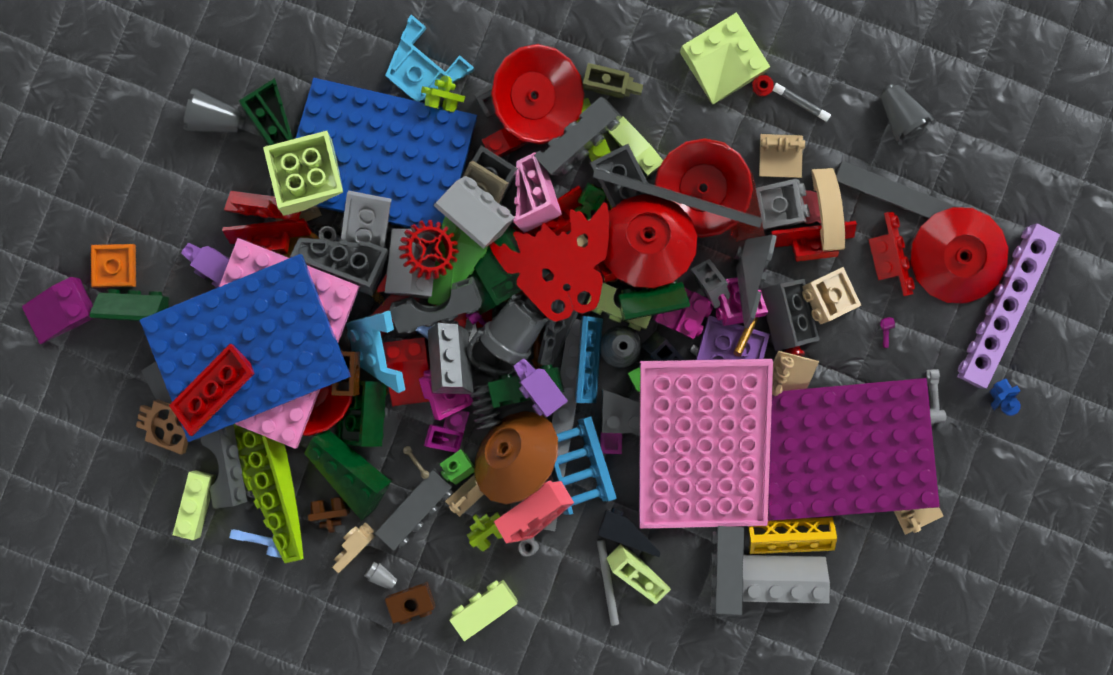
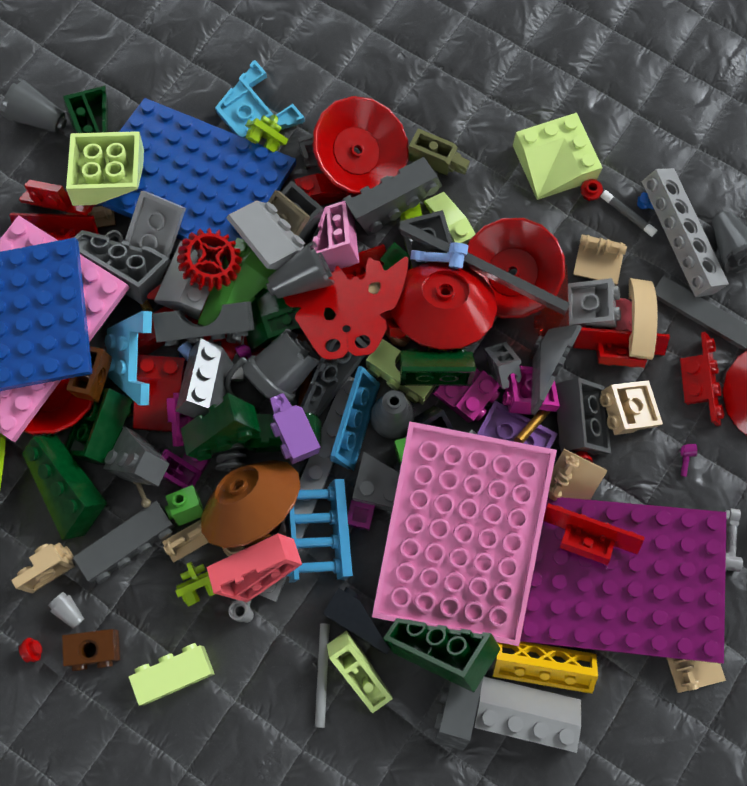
camera: 10 degrees right, 15 degrees down
reddish brown hips [308,497,350,533] -> none
none -> red plate [19,637,42,663]
none -> dark grey wedge [103,426,169,486]
none -> dark green wedge [181,393,261,461]
none -> dark grey cone [266,241,335,298]
none -> dark green wedge [383,618,500,693]
none -> light blue brick [410,242,468,269]
none -> red bracket [543,503,645,565]
none -> blue hand [637,192,654,210]
none -> light grey brick [641,168,729,297]

